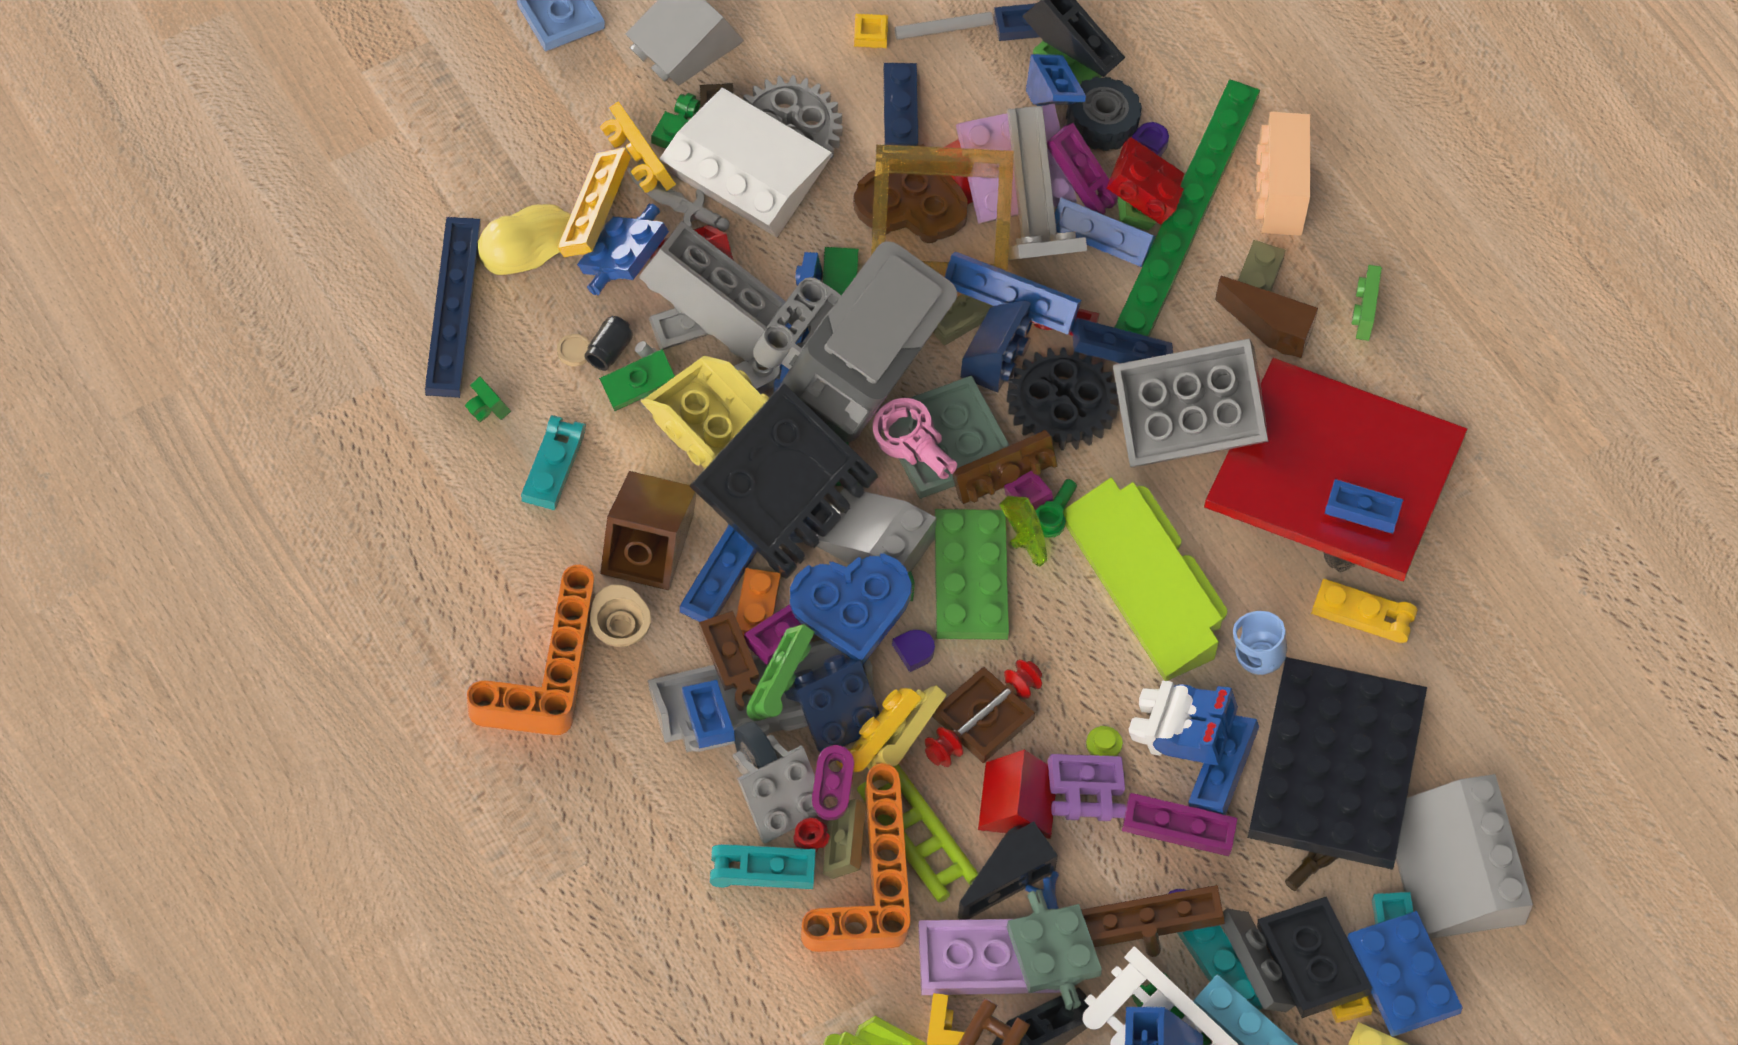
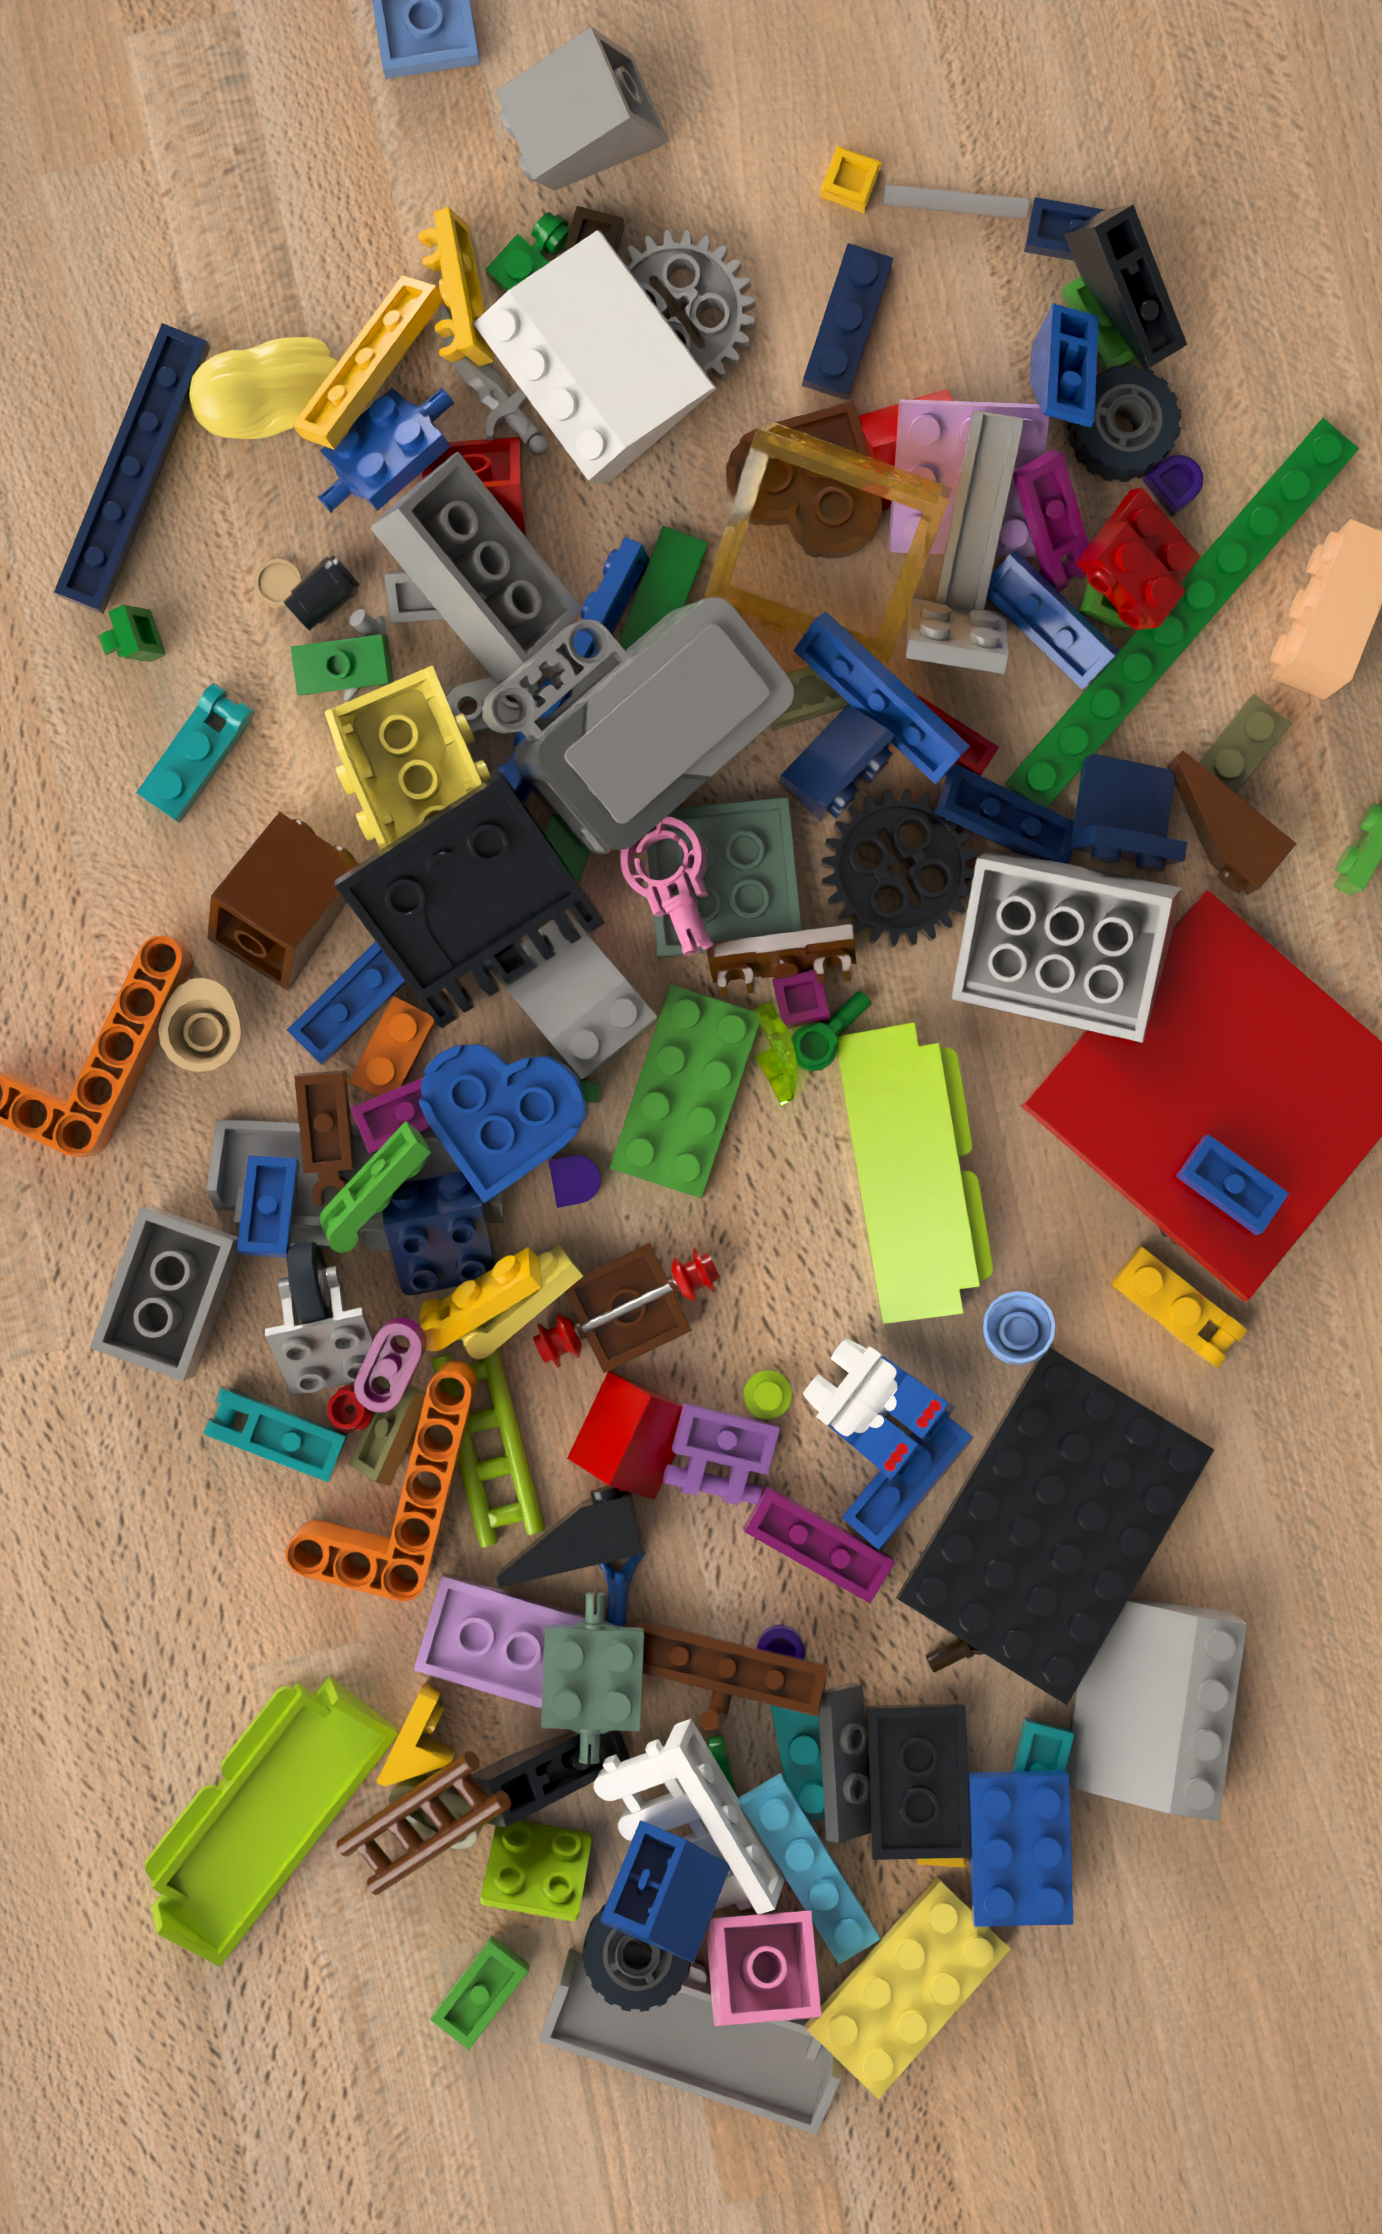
camera: 25 degrees right, 30 degrees up
none -> light grey brick [90,1206,239,1381]
none -> dark blue bracket [1070,754,1187,872]

